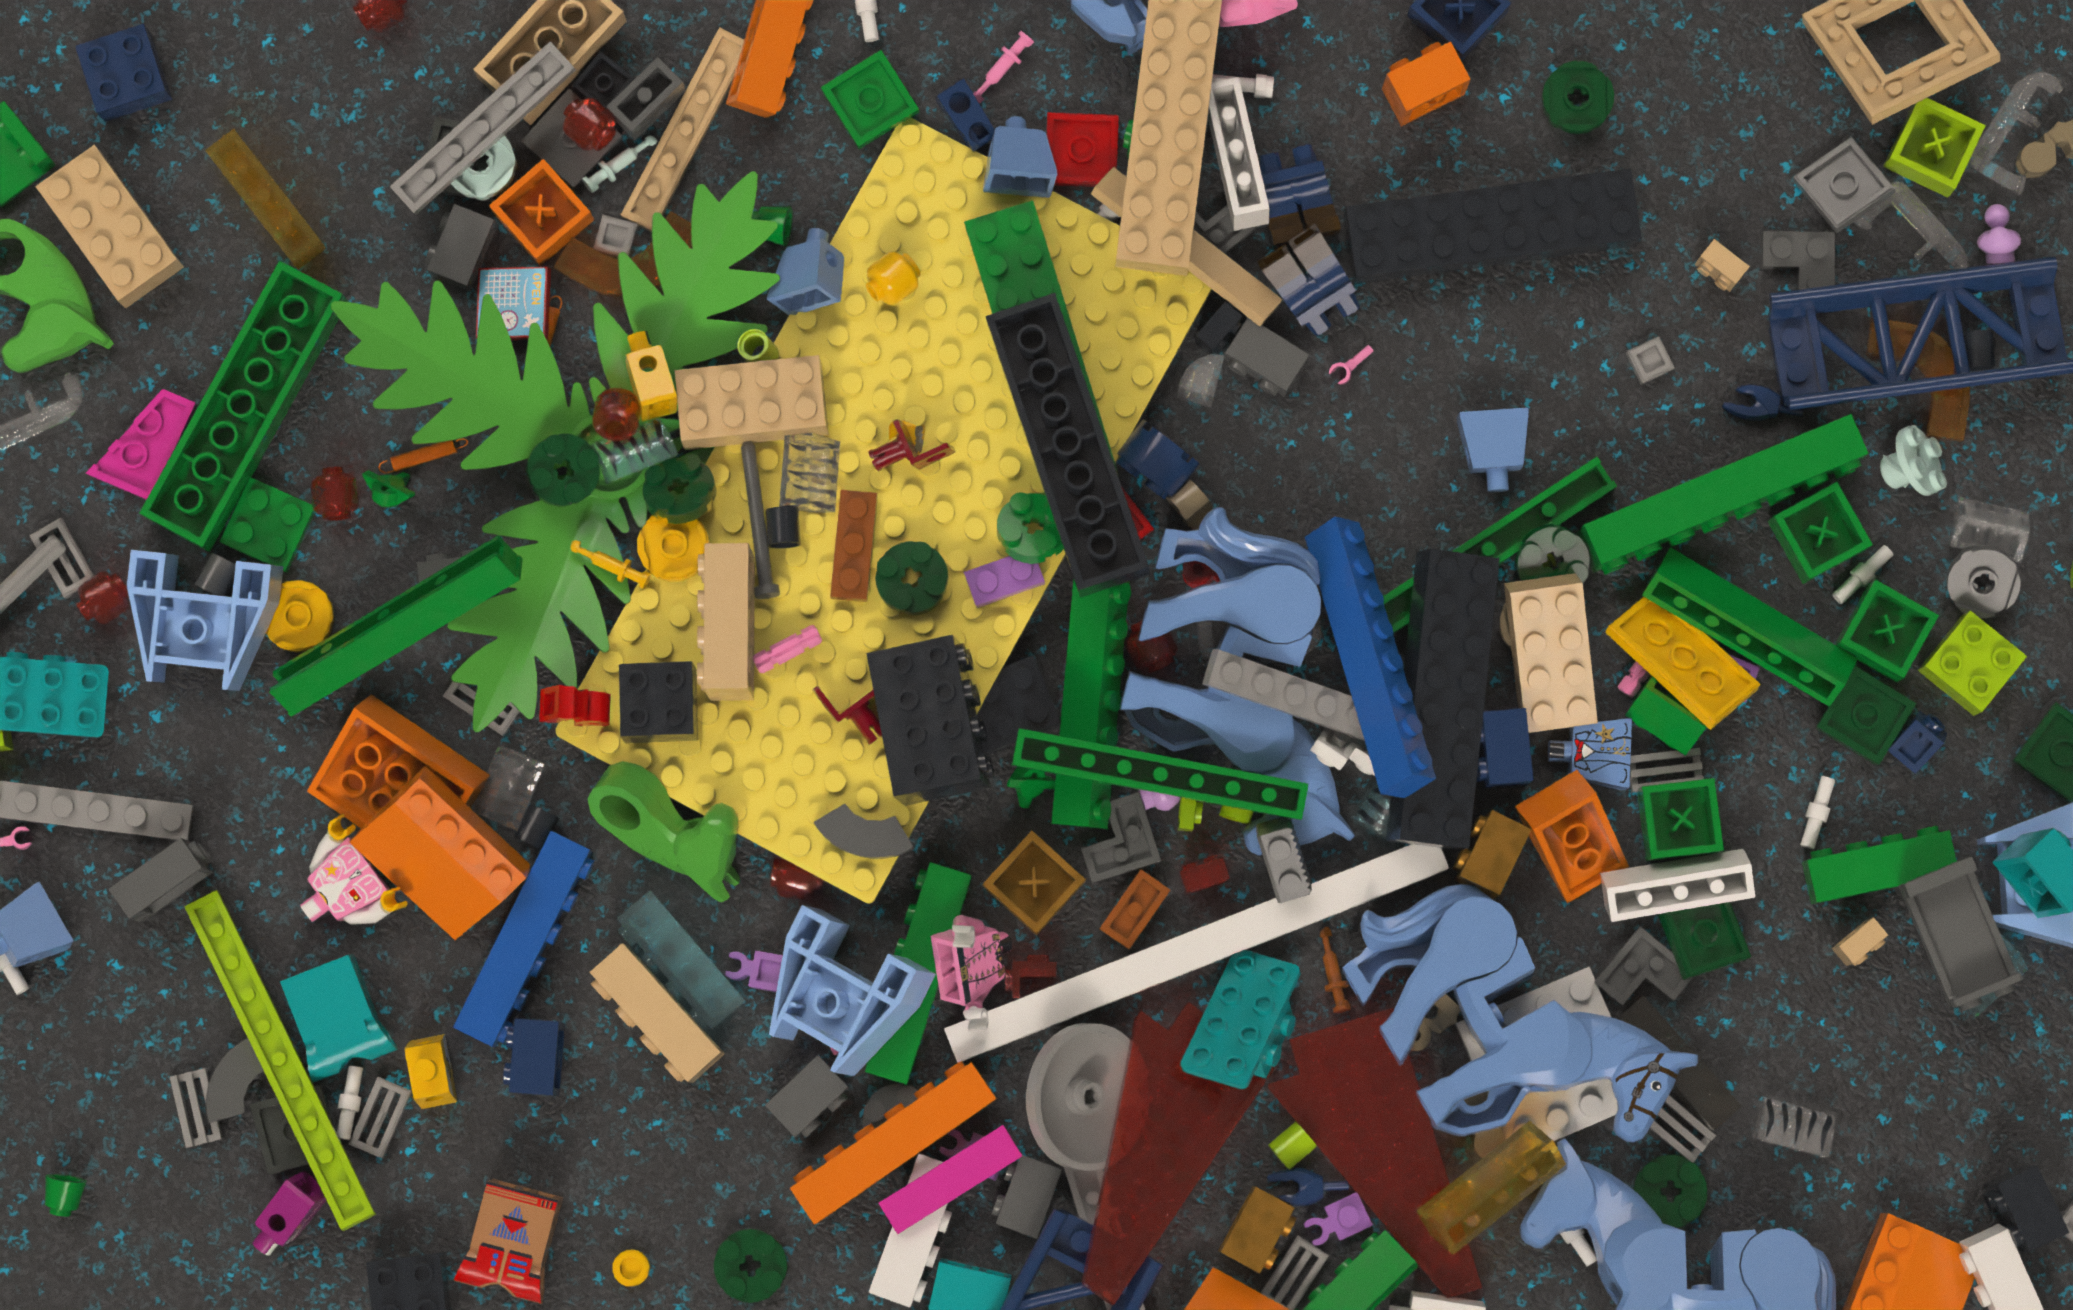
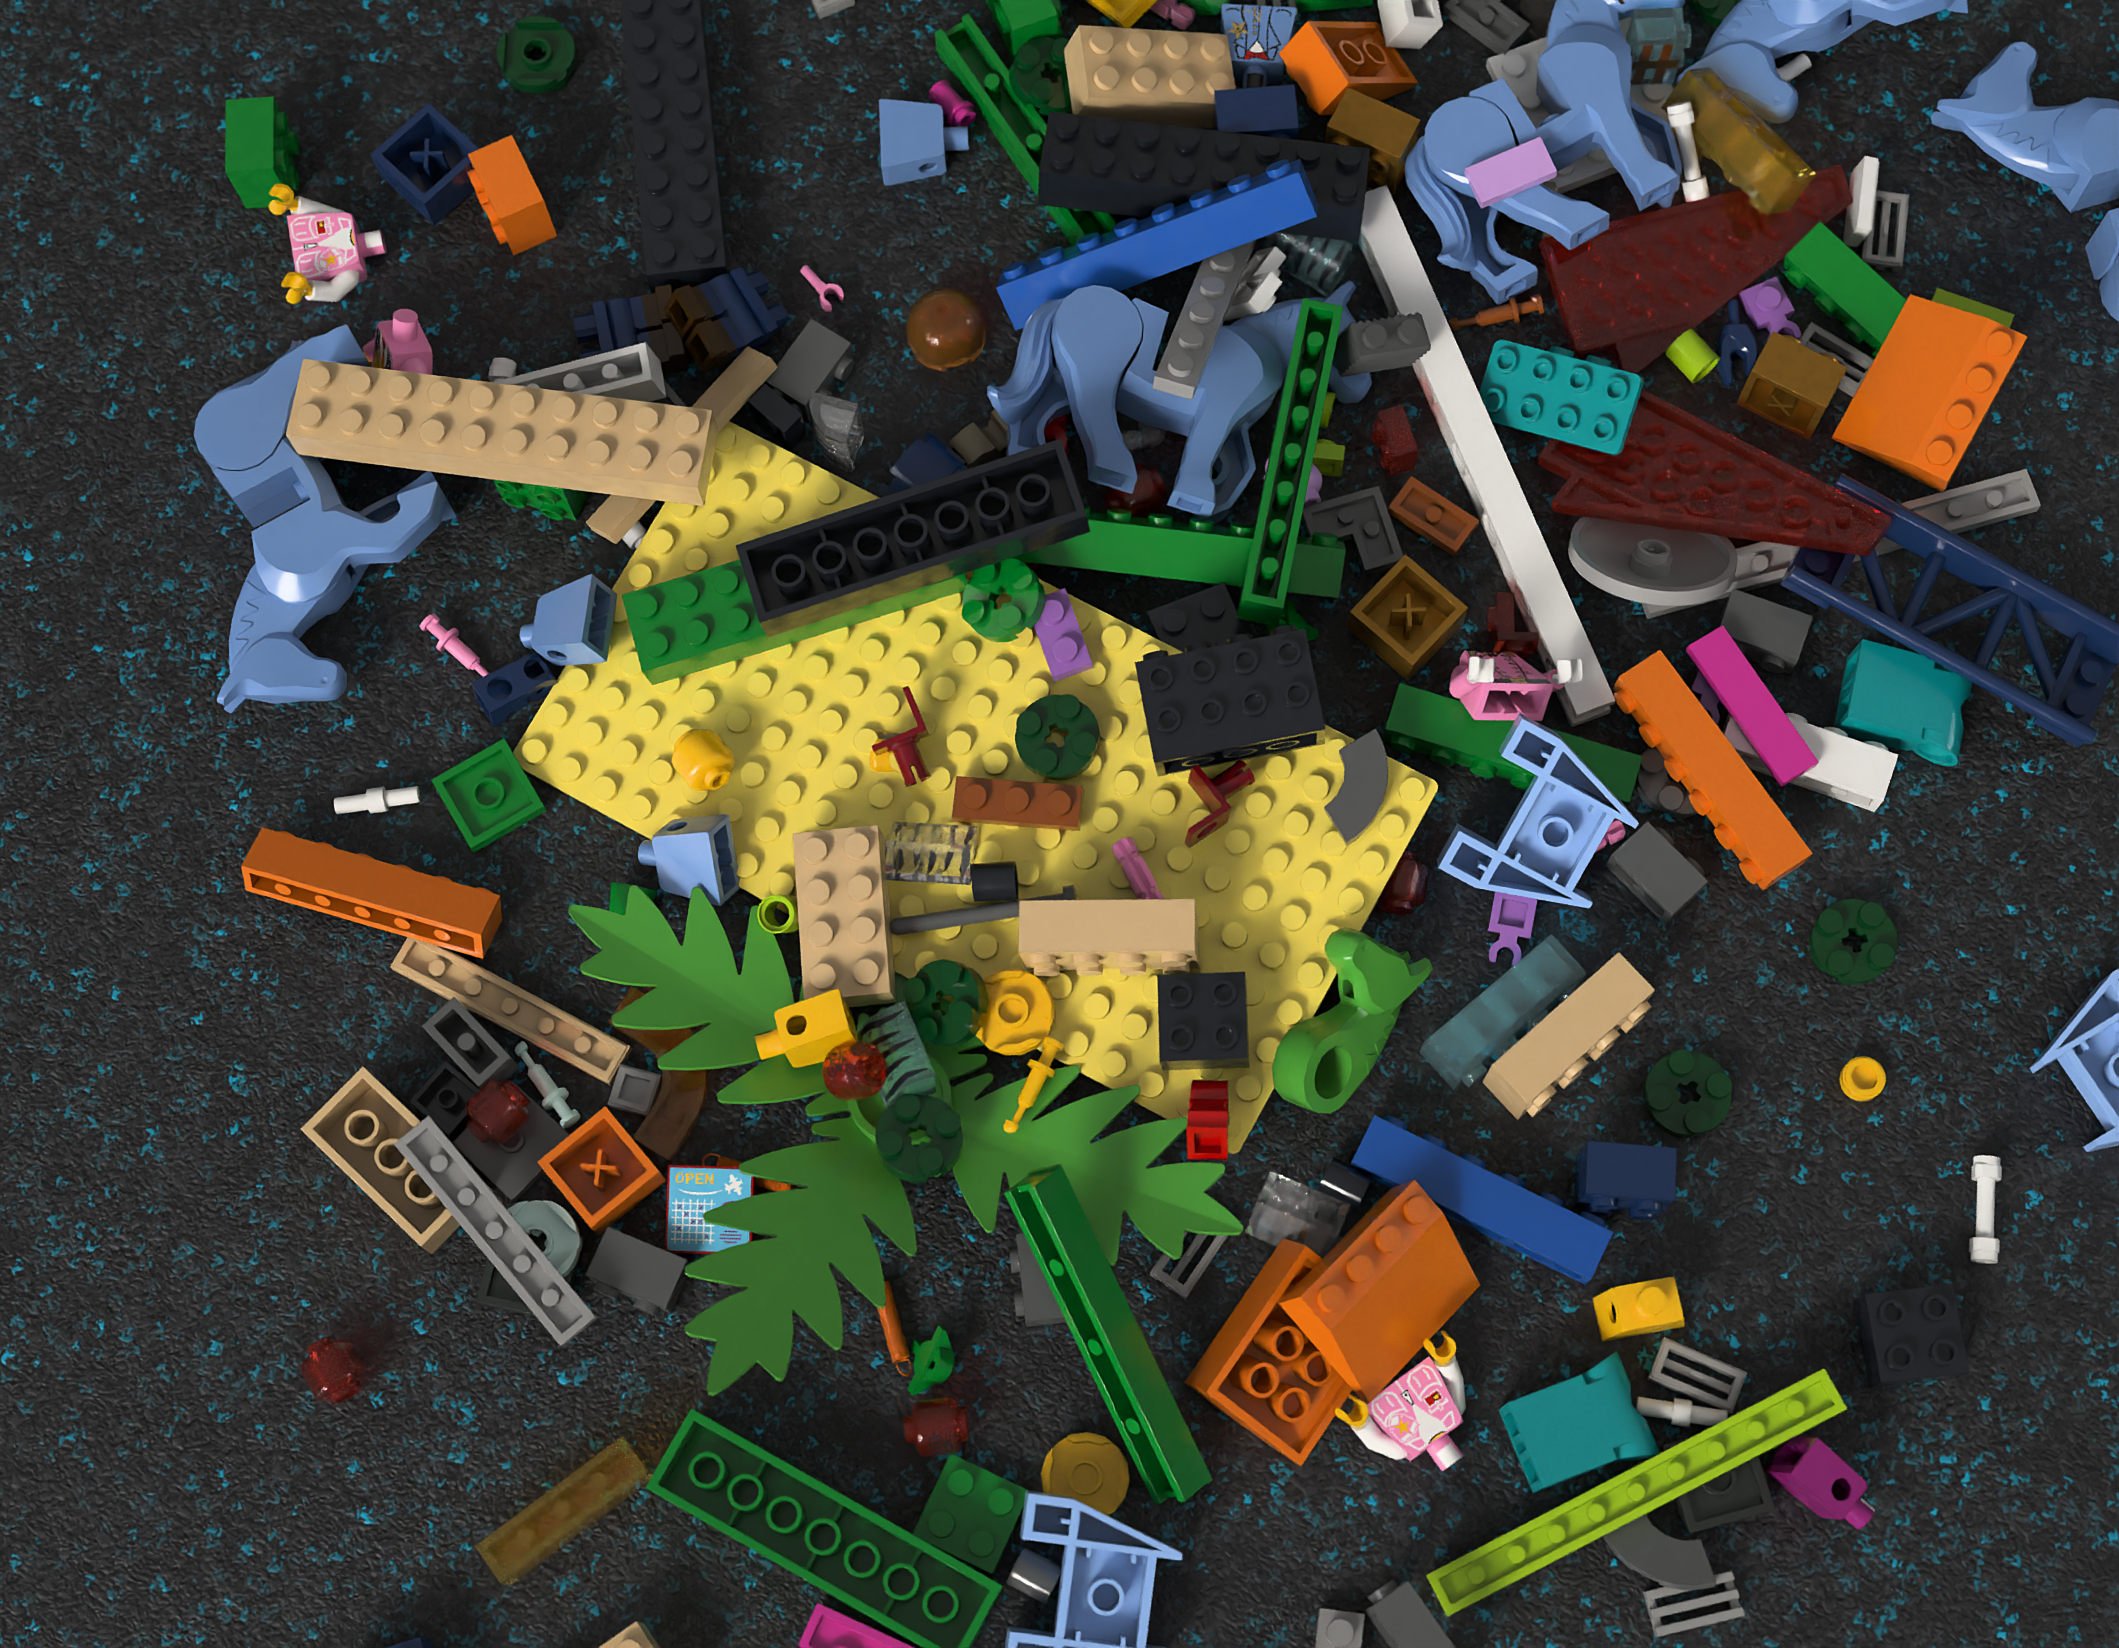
camera: 85 degrees left, 10 degrees down
piece [454,1179,564,1304] -> none
red tile [1047,112,1119,187] -> none
none -> clear orange cylinder [906,288,986,371]
none -> dark pink pin [928,80,976,127]
none -> lavender tile [1465,137,1557,209]
none -> clear light blue brick [1625,7,1691,85]
none -> dark green plate [1643,1049,1732,1138]
none -> white bar [1667,101,1710,202]

